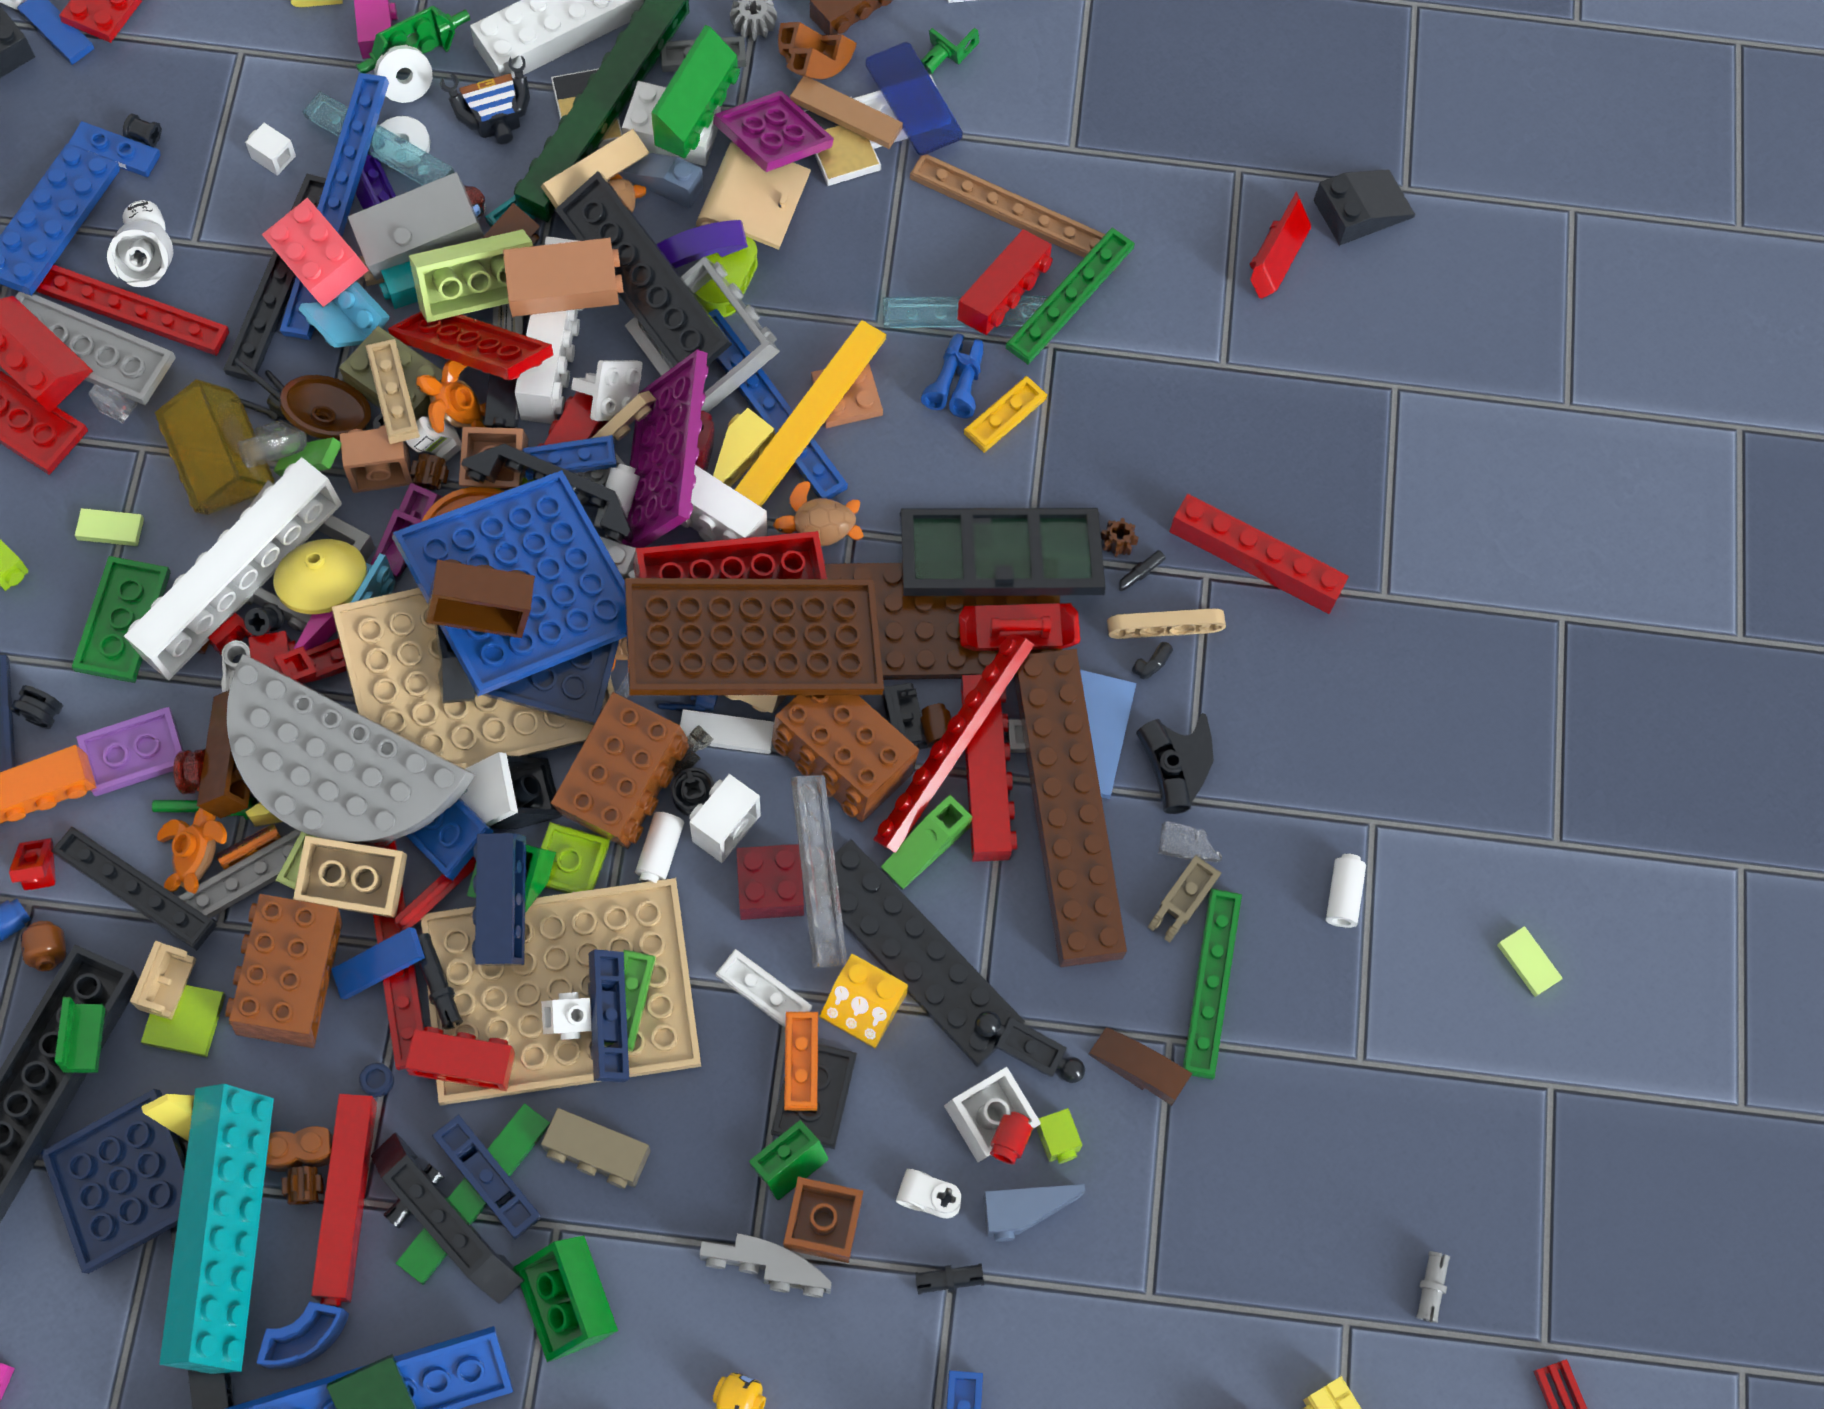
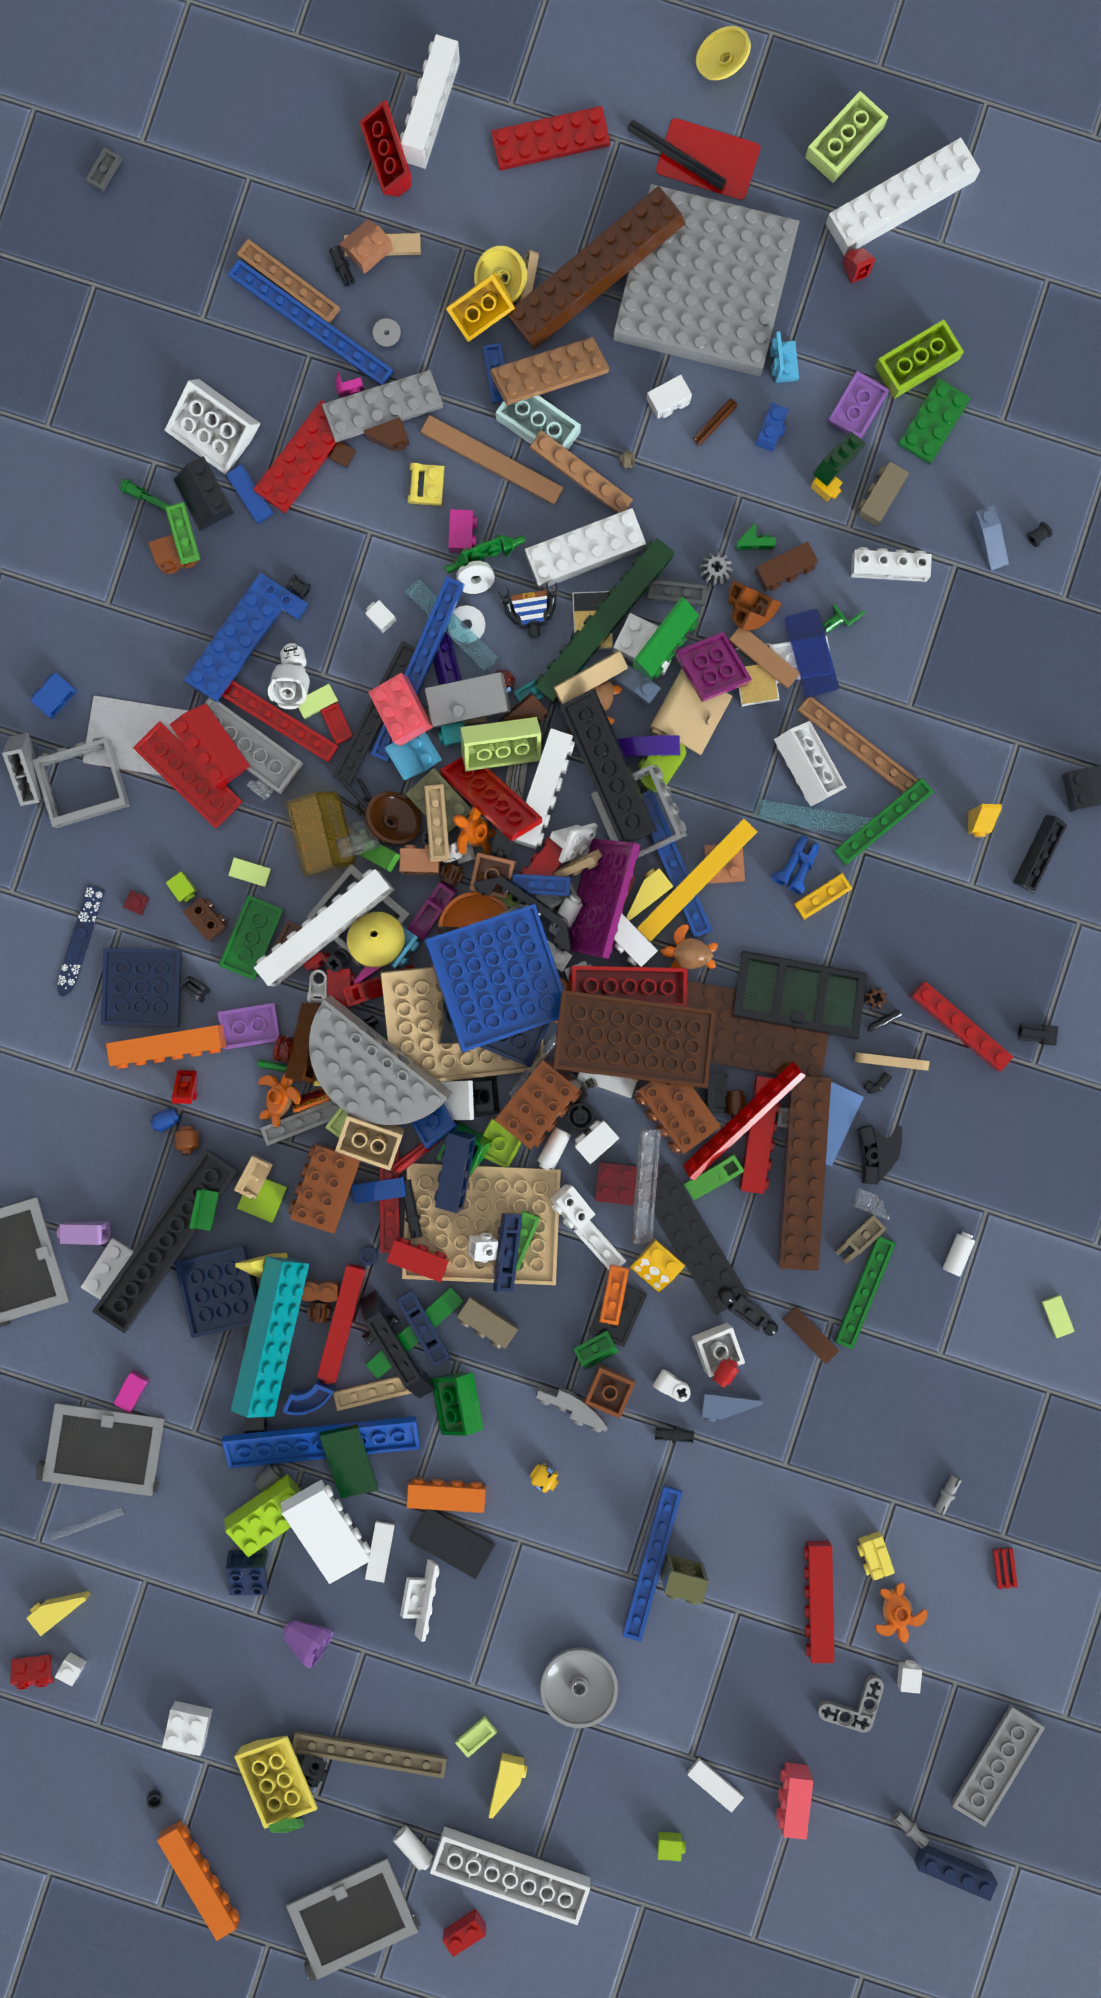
camera: 10 degrees right, 20 degrees up
black tile [51,827,217,951] -> none
reddish brown piece [426,559,535,638] -> none
nougat brick [503,238,624,317] -> none
red brick [957,229,1053,336] -> none
red piece [959,603,1080,651] -> none
lime brick [1036,1108,1082,1164] -> none
red piece [1250,191,1311,299] -> none
none -> reddish brown brick [183,897,228,942]
none -> yellowish green tile [298,684,338,719]
none -> red tile [320,702,353,745]
none -> tan tile [333,1376,411,1411]
none -> white brick [549,1184,595,1230]
none -> white slope [774,721,847,807]
none -> yellow slope [968,804,1002,837]
none -> black slope [1013,815,1067,893]
none -> black piece [1018,1023,1058,1046]

